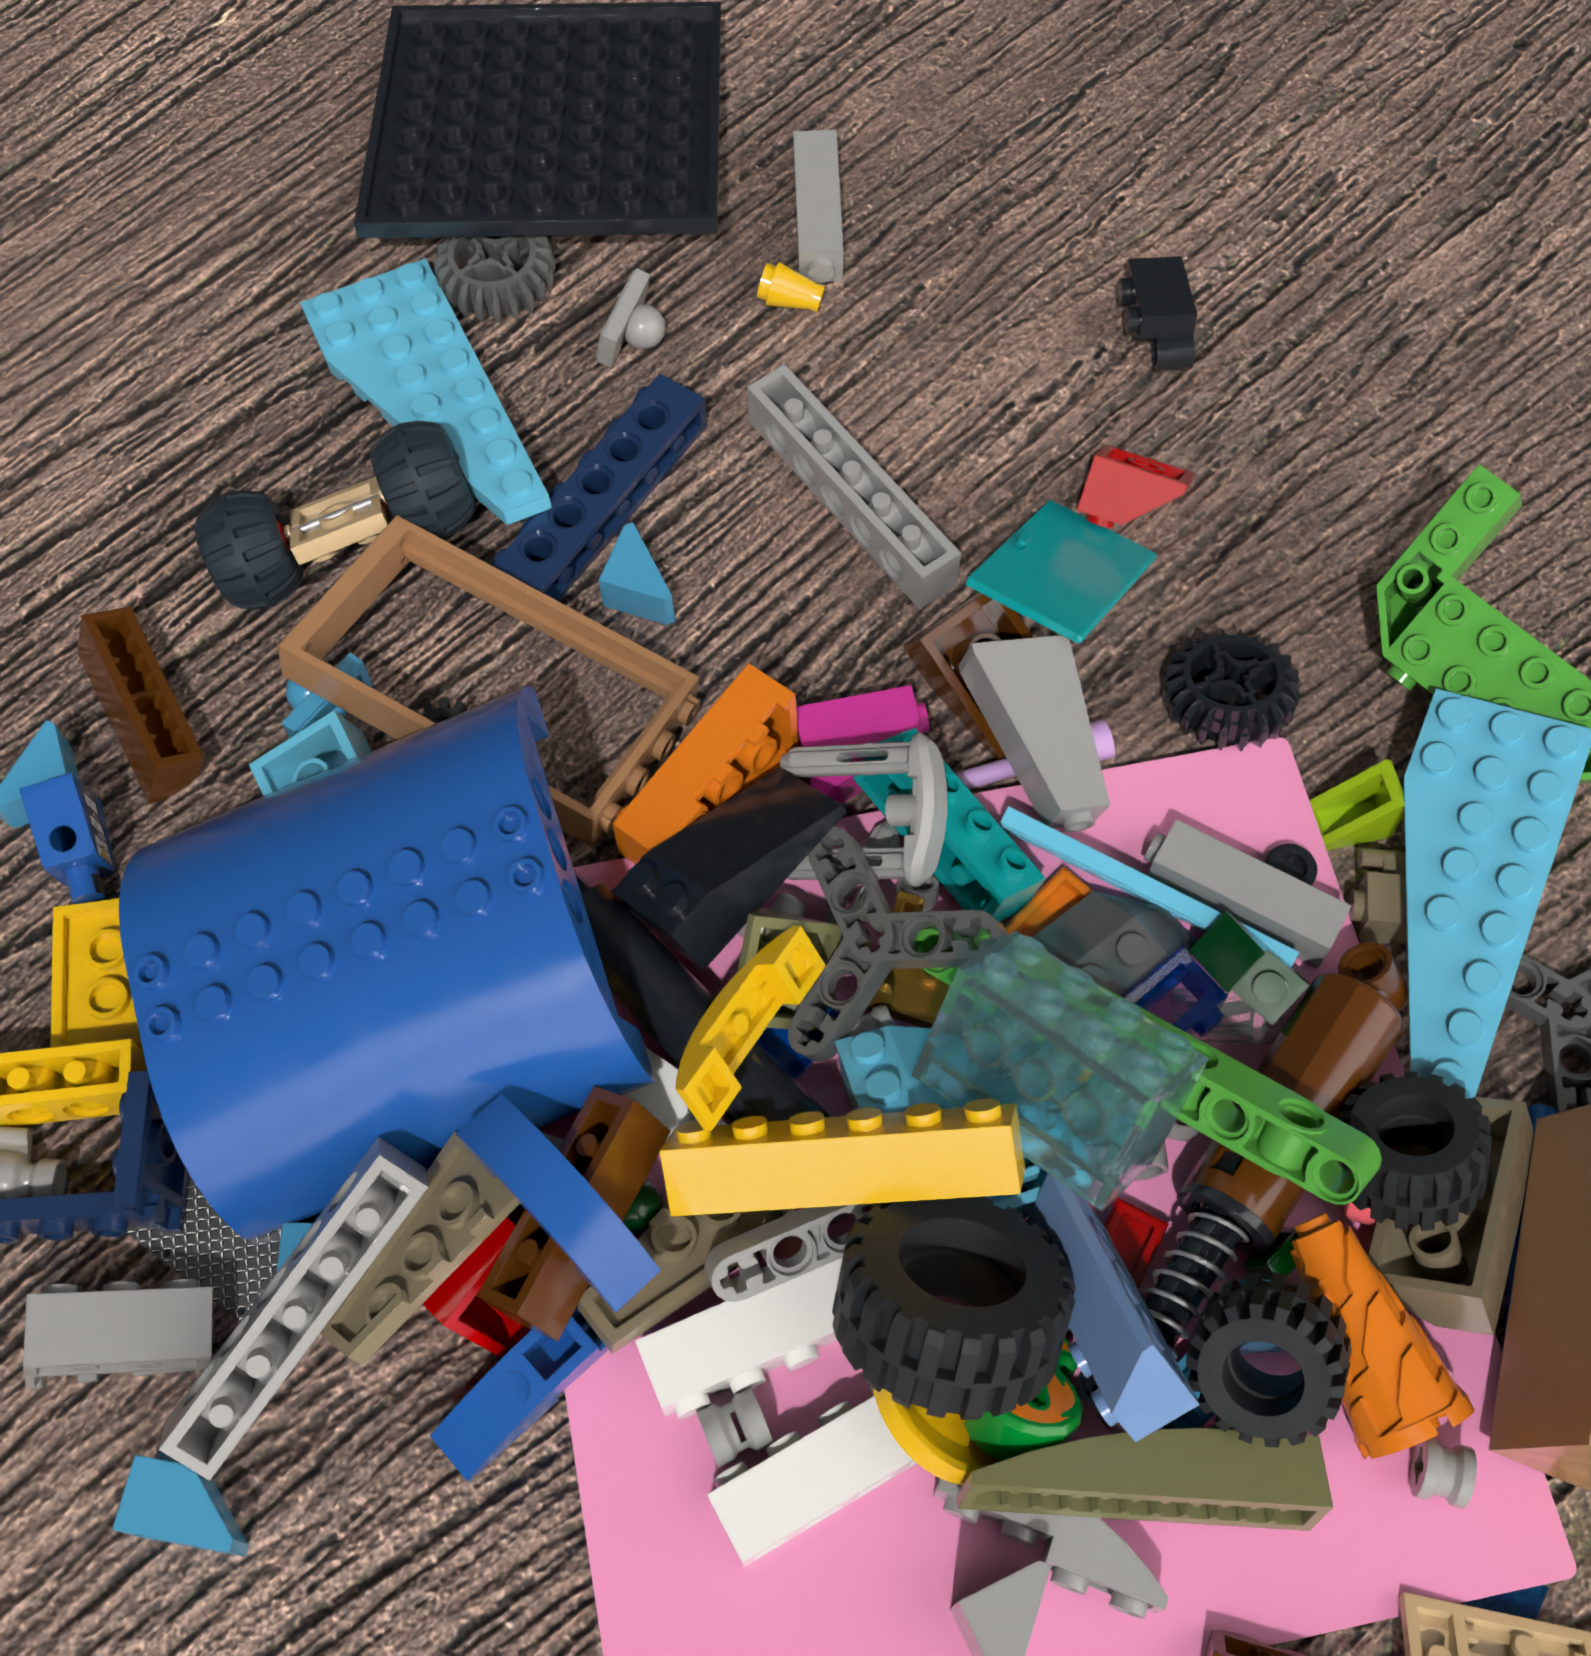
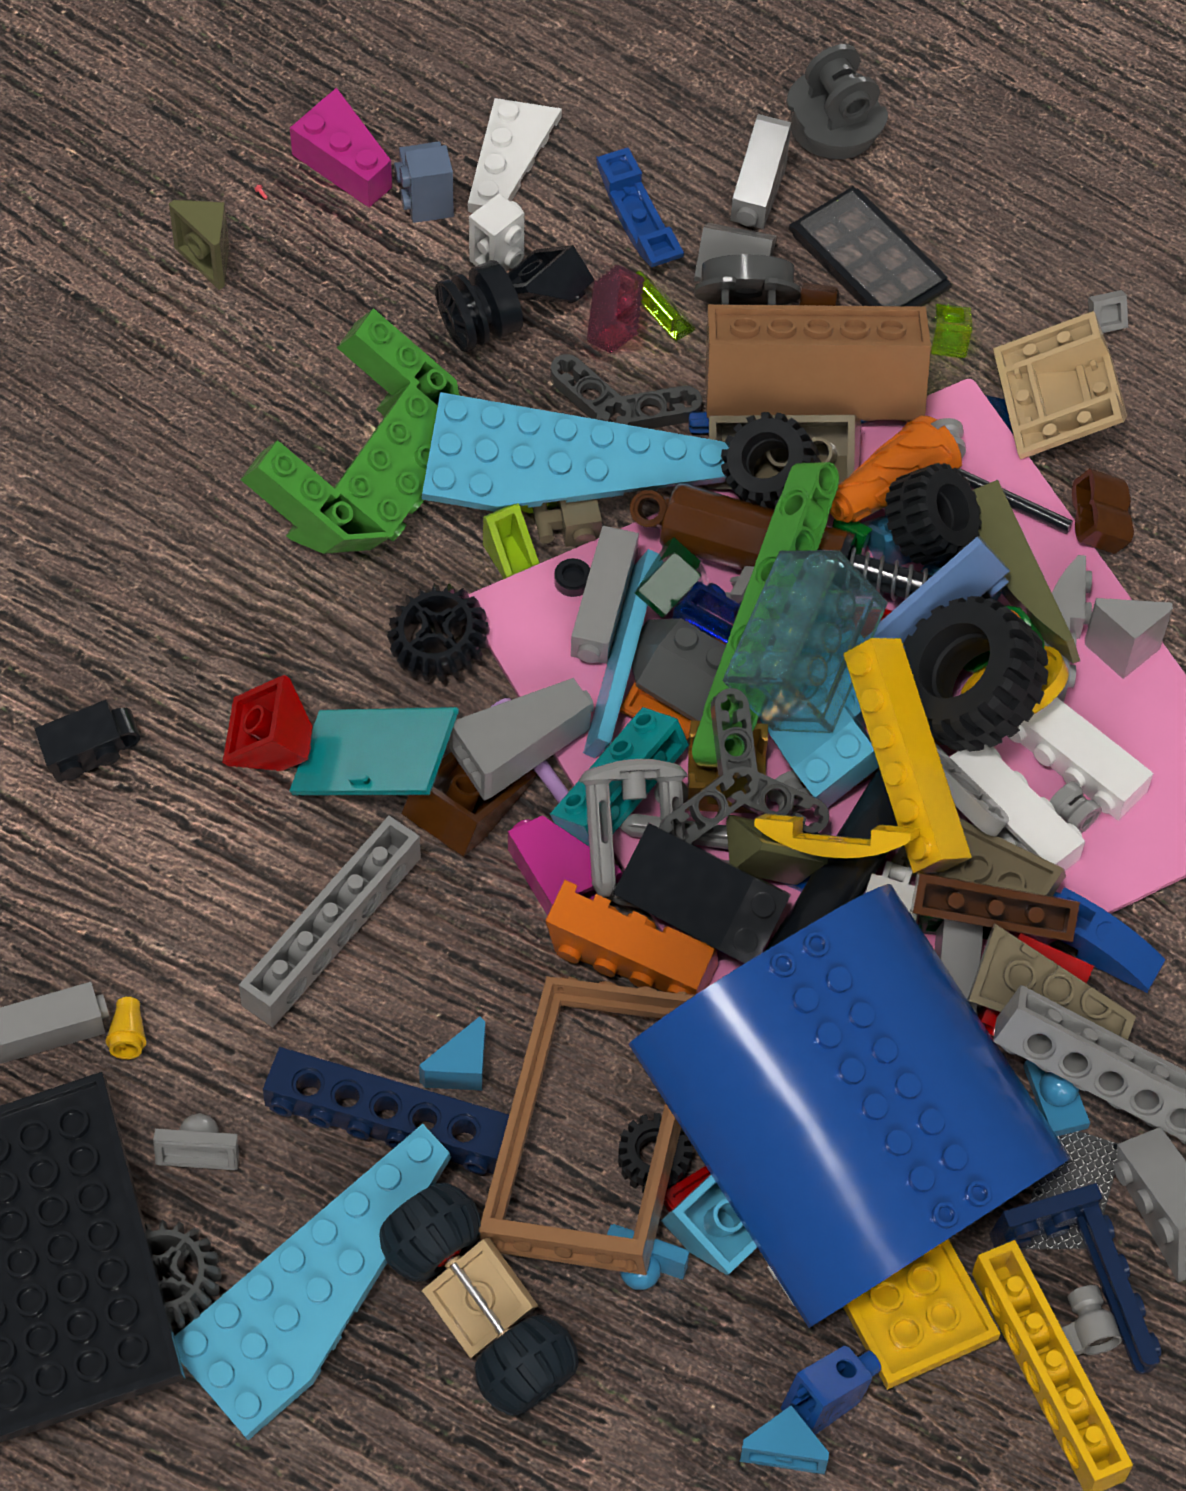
camera: 110 degrees left, 5 degrees down
reddish brown brick [77,607,205,804] -> none
blue slope [456,1094,661,1313] -> none
none -> black bar [958,468,1073,534]

